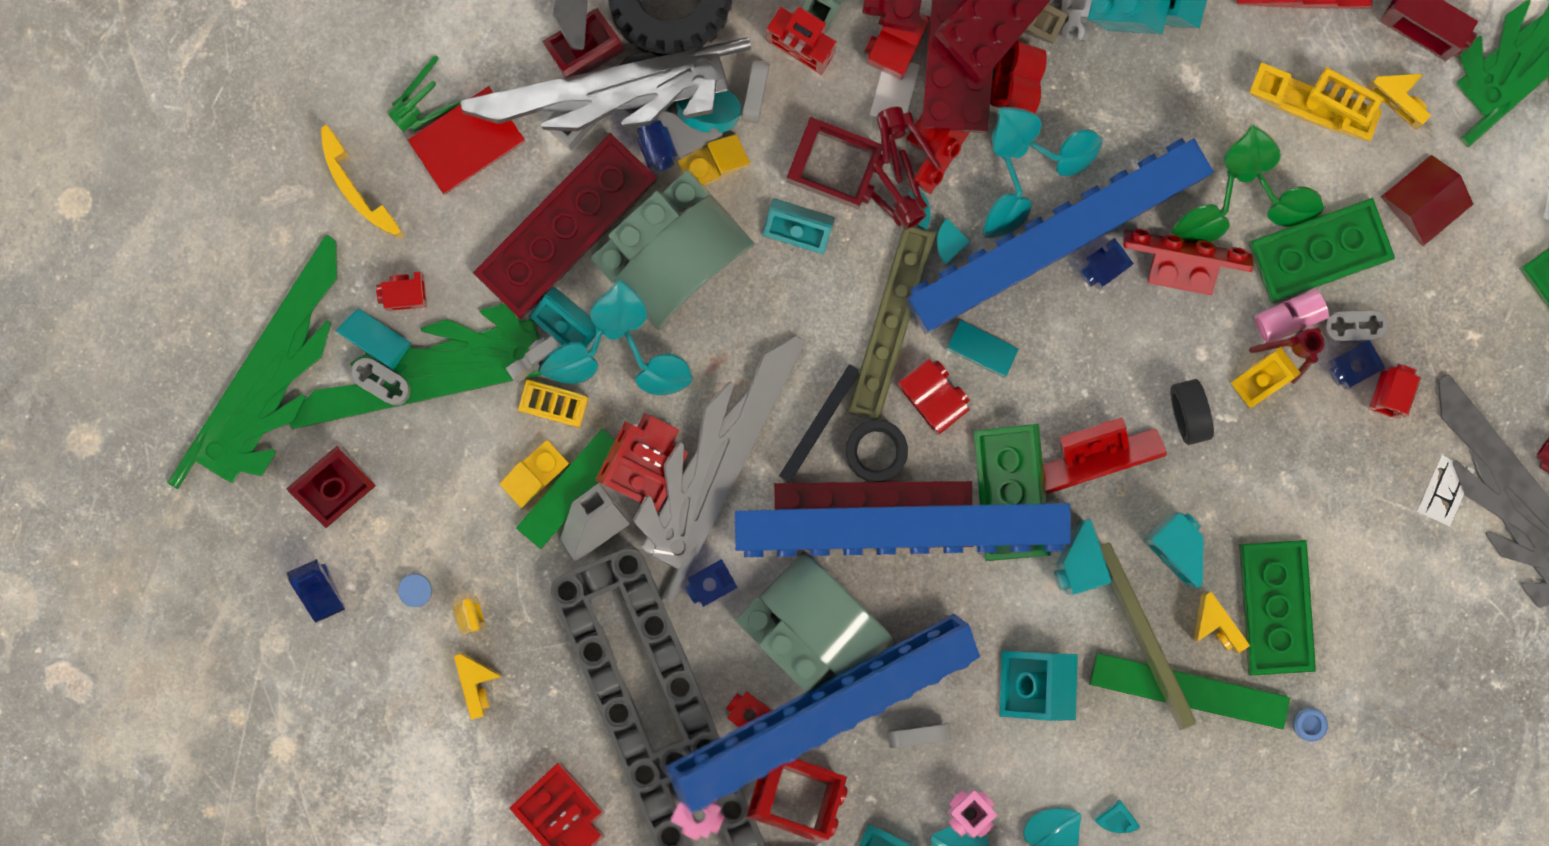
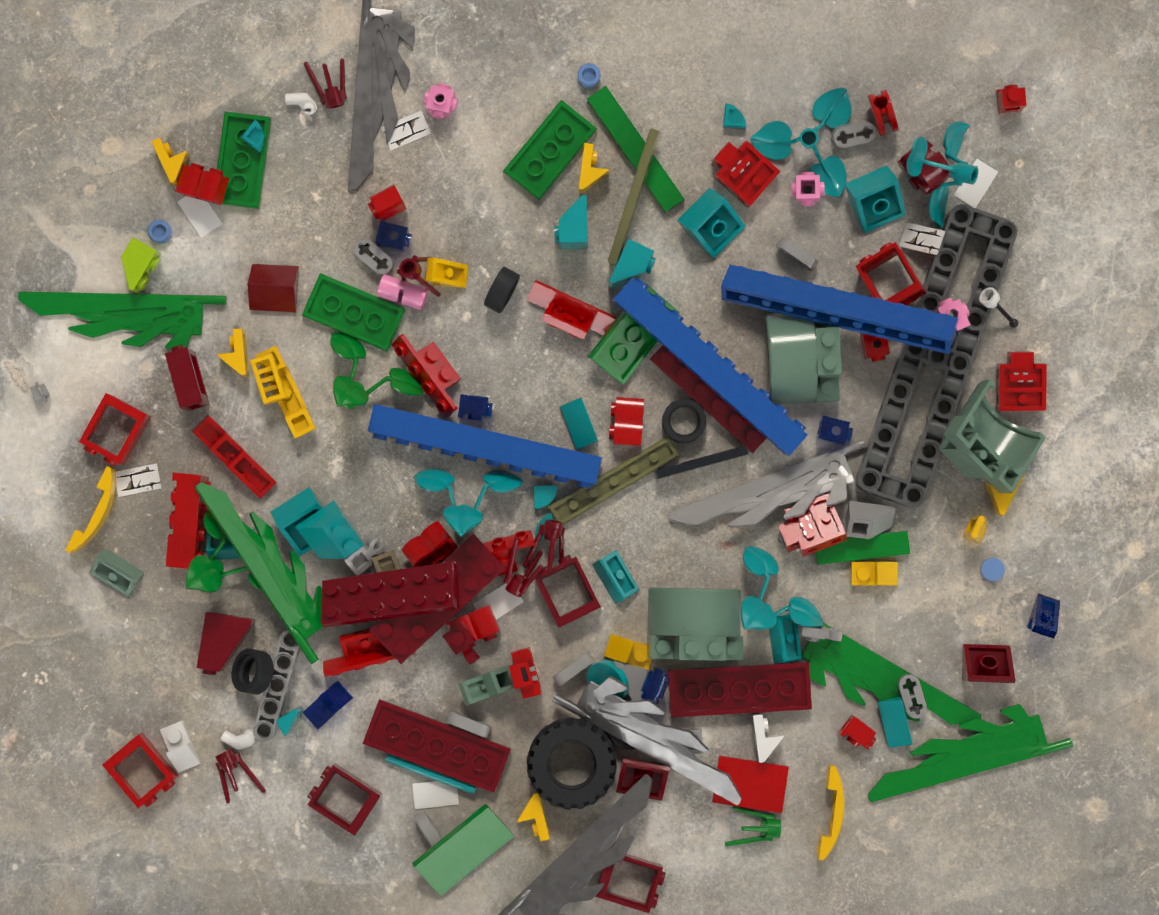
camera: 135 degrees left, 0 degrees up
yellow slope [518,380,590,429] -> none
none -> bright pink brick [423,83,458,119]
none -> red piece [711,140,781,207]
none -> white slope [751,713,784,763]
none -> sand green piece [939,379,1045,493]

